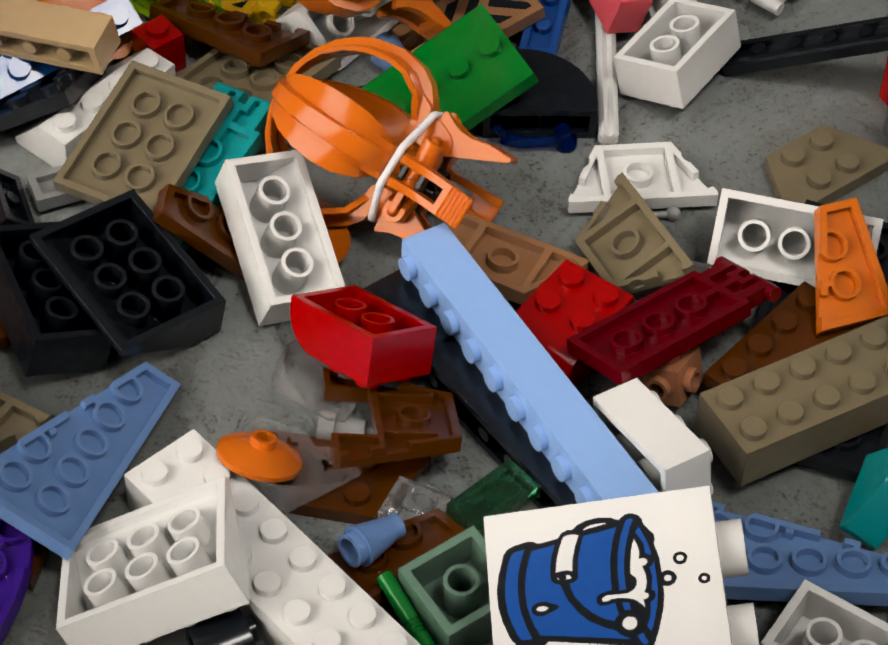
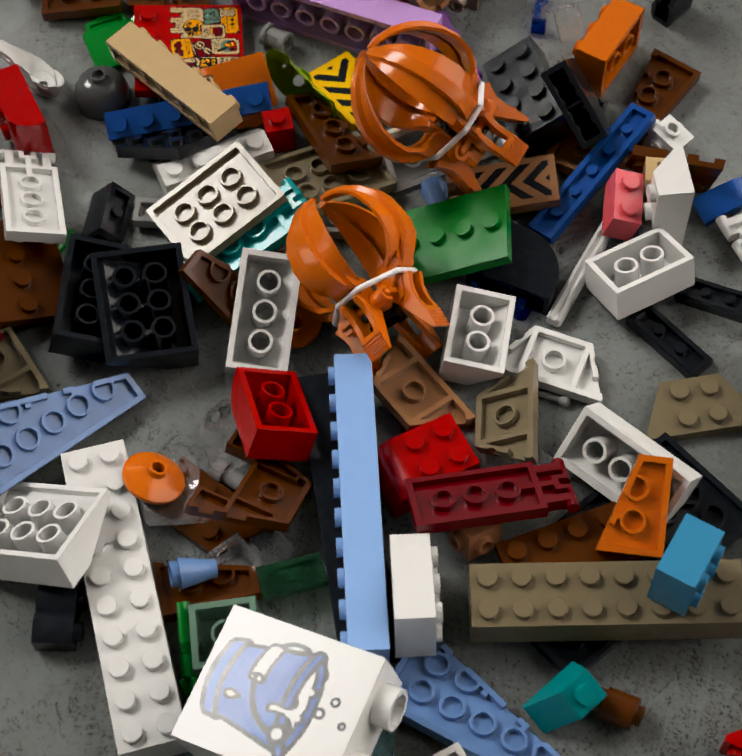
camera: 30 degrees right, 10 degrees up
none -> white slope [438,284,516,385]
none -> black tile [626,305,714,378]

